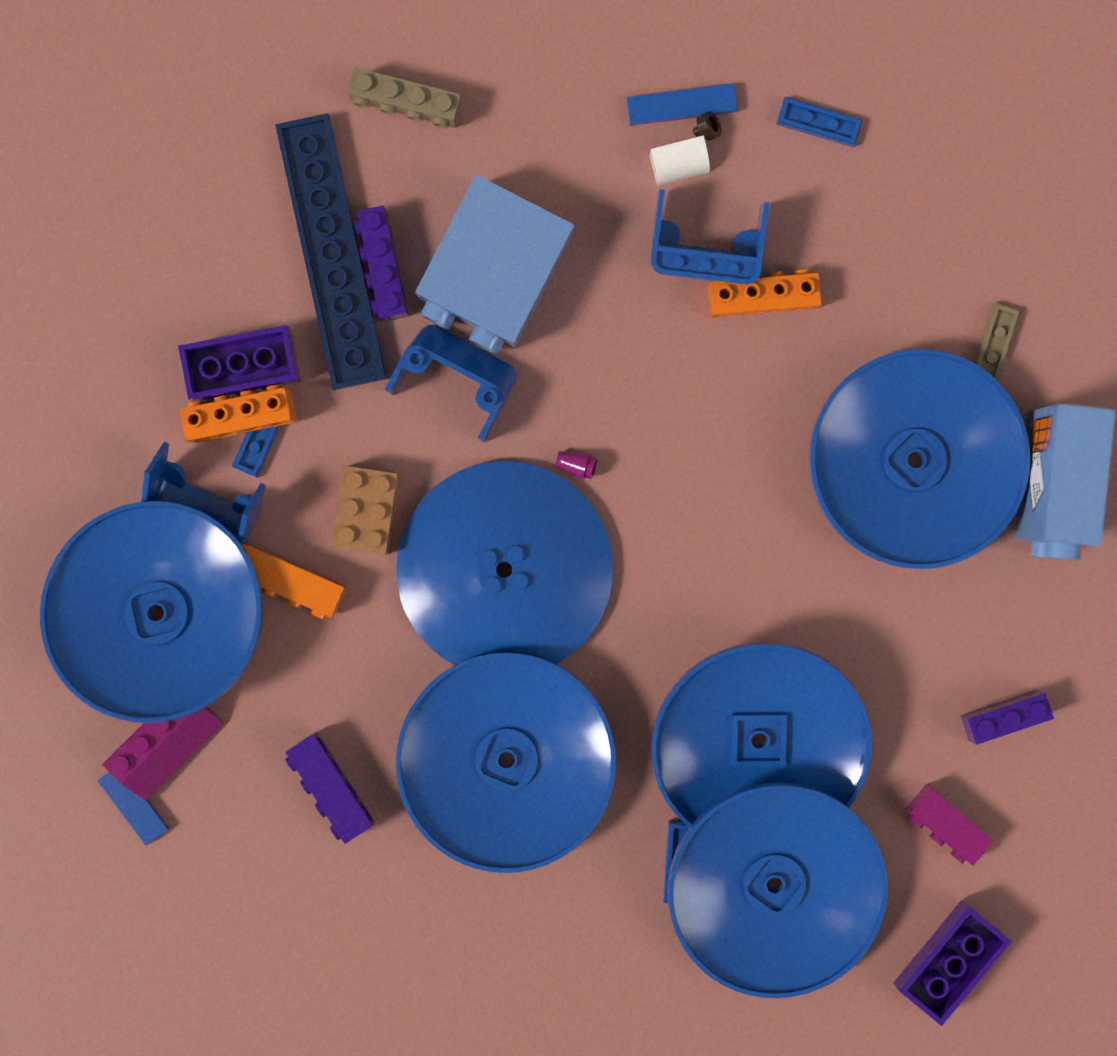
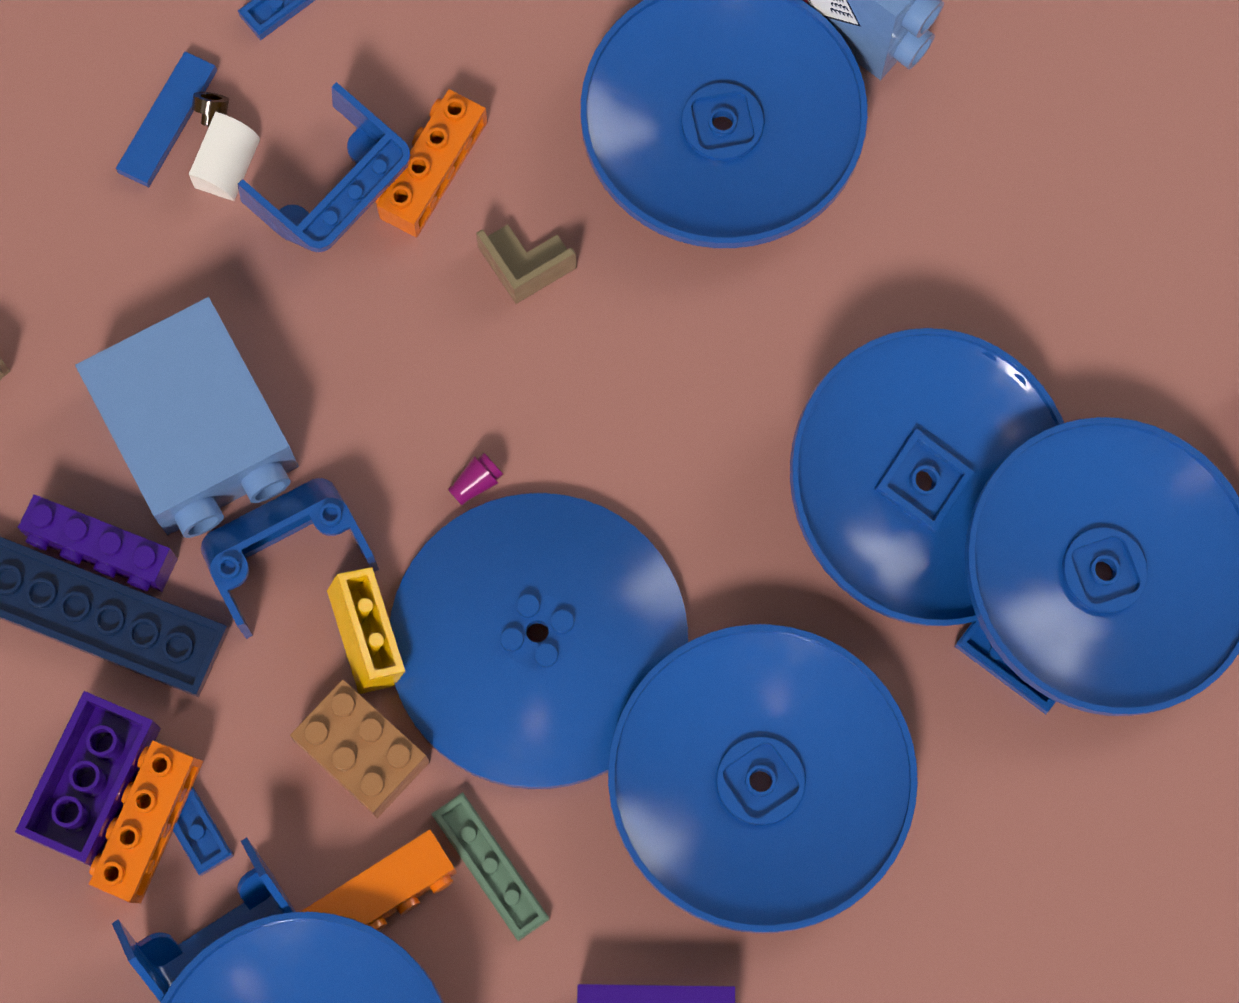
camera: 60 degrees left, 15 degrees down
magenta brick [905,784,994,866] -> none
dark purple brick [960,690,1054,745] -> none
none -> yellow brick [327,567,405,694]
none -> sand green tile [431,792,550,942]
none -> dark tan panel [476,224,577,304]

